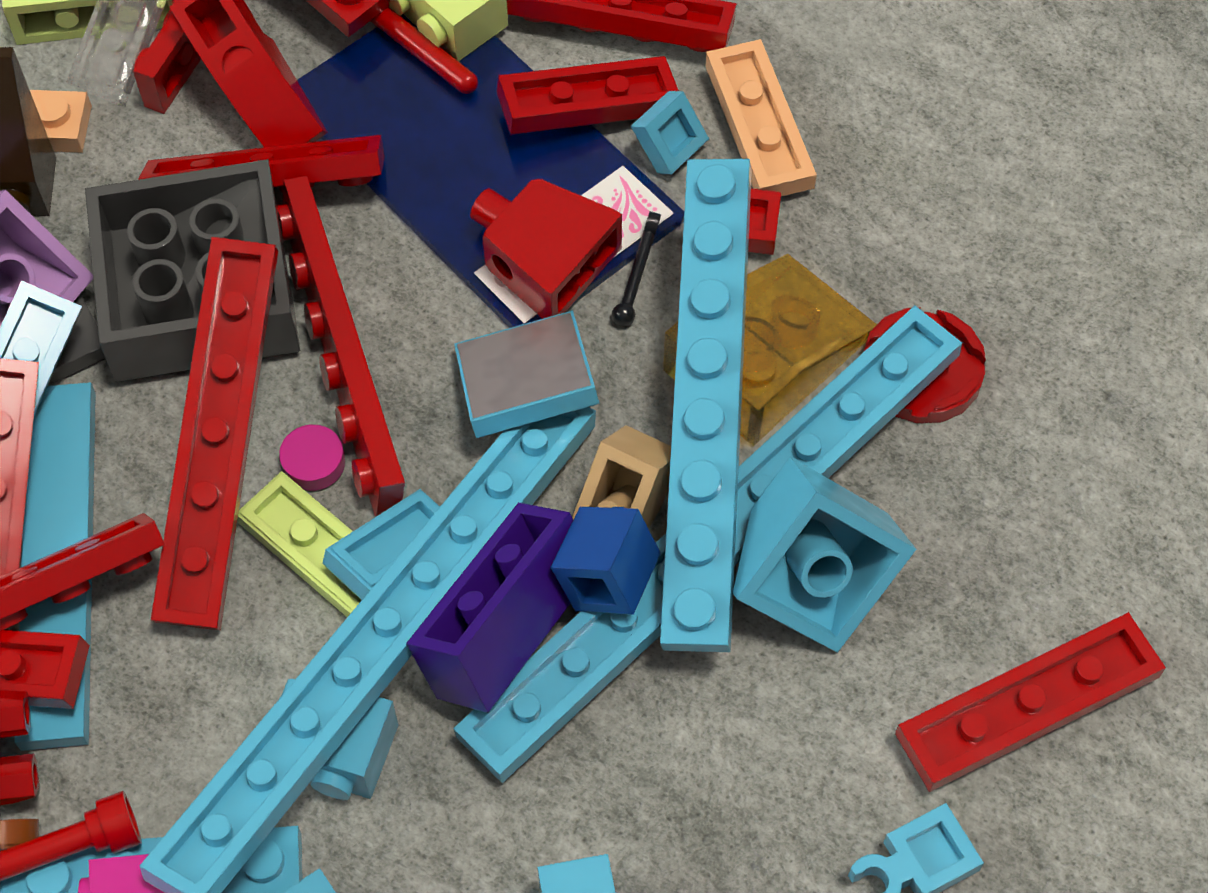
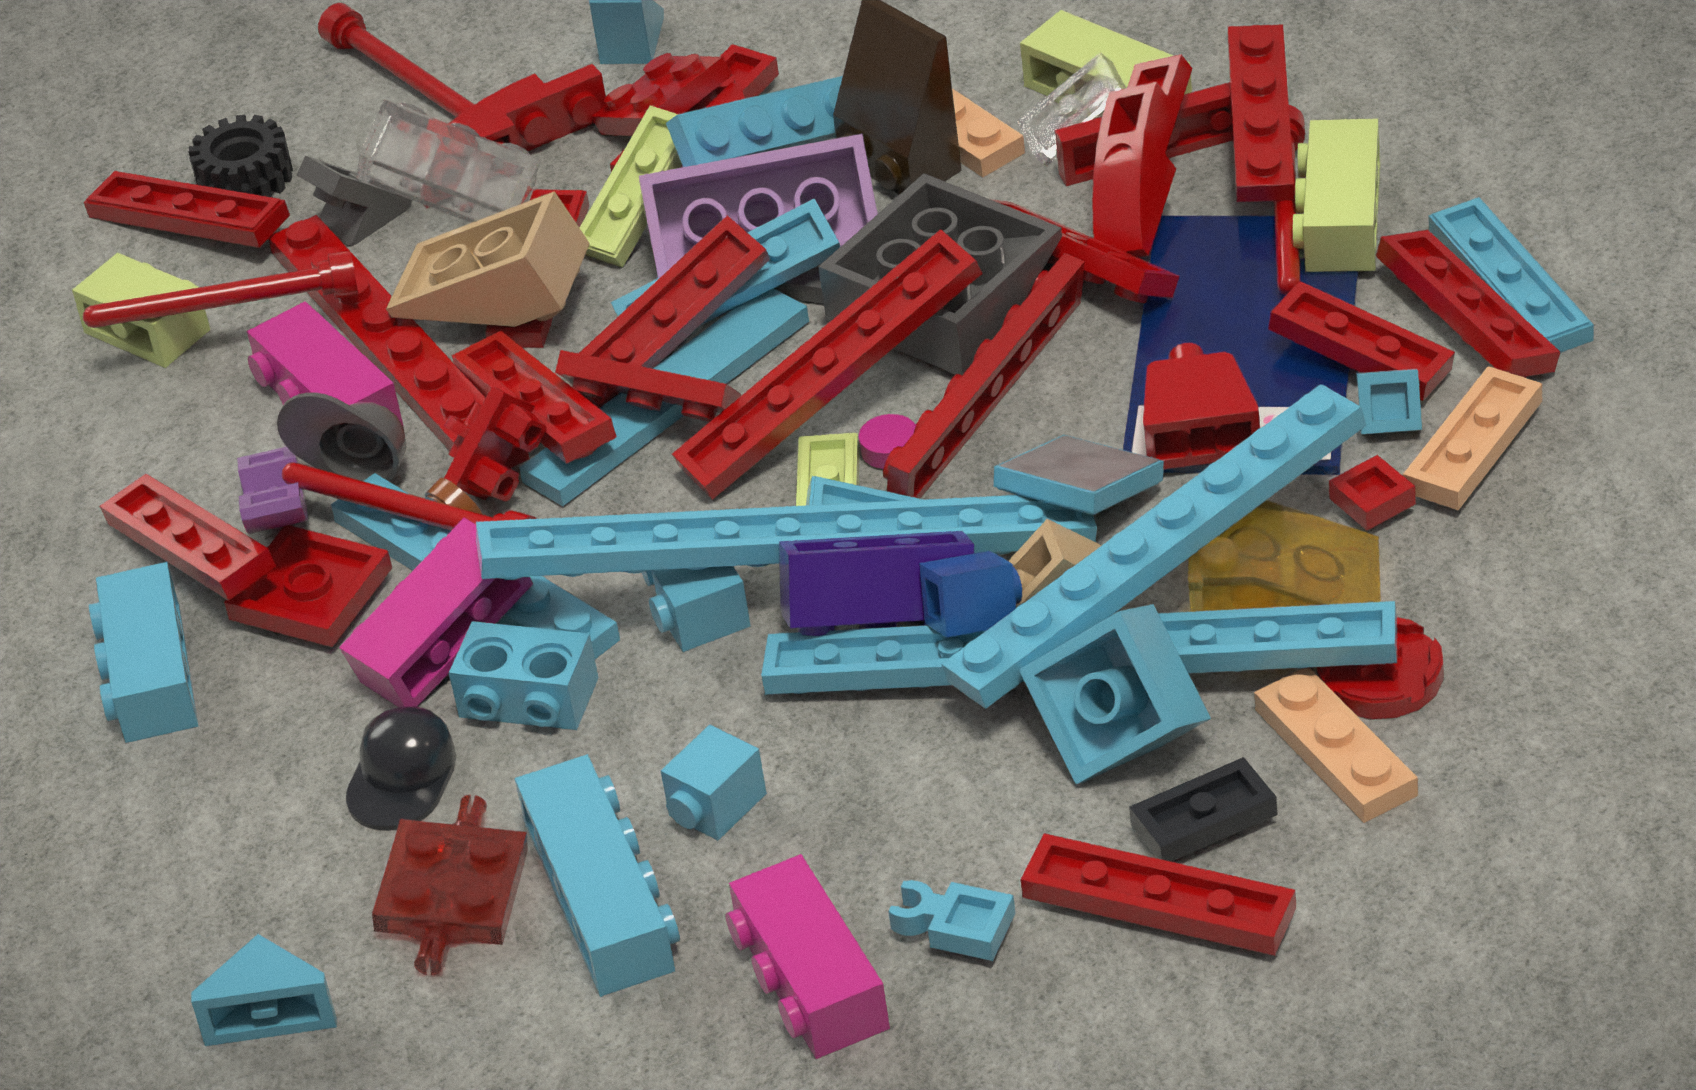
camera: 55 degrees right, 20 degrees down
none -> black plate [1129,757,1278,862]
none -> light nougat plate [1254,667,1418,823]

